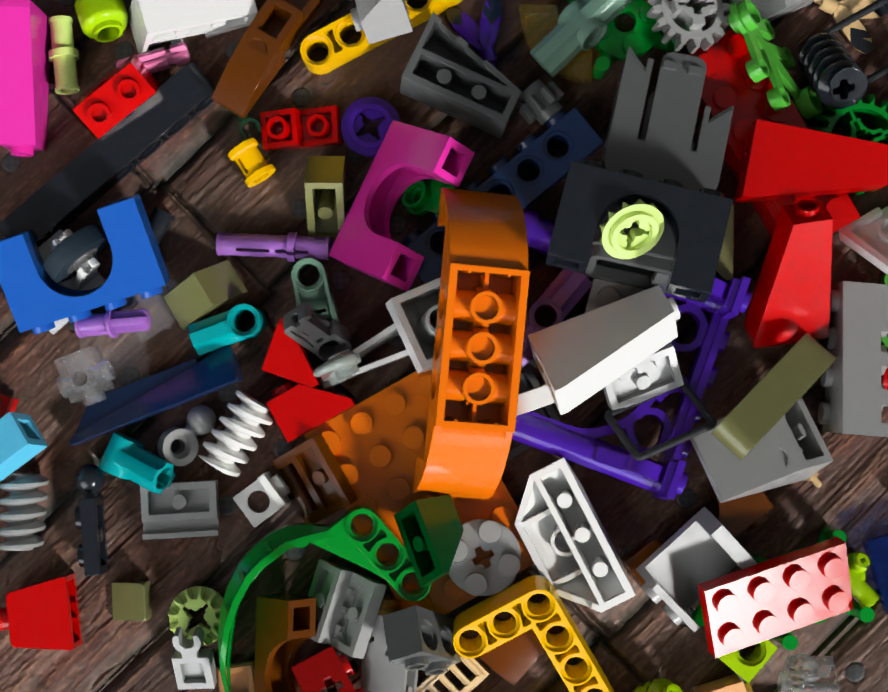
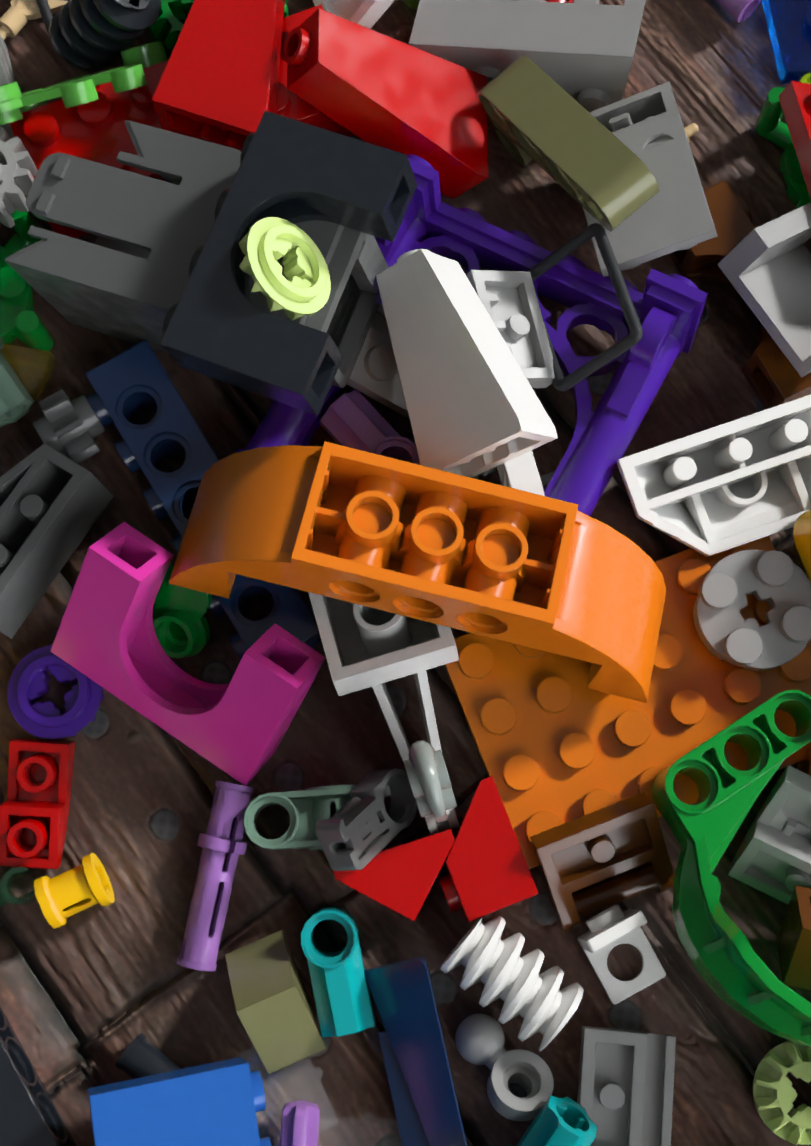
camera: 80 degrees left, 10 degrees down
olive slope [304,156,347,243] -> none
dark green slope [394,495,464,588] -> none

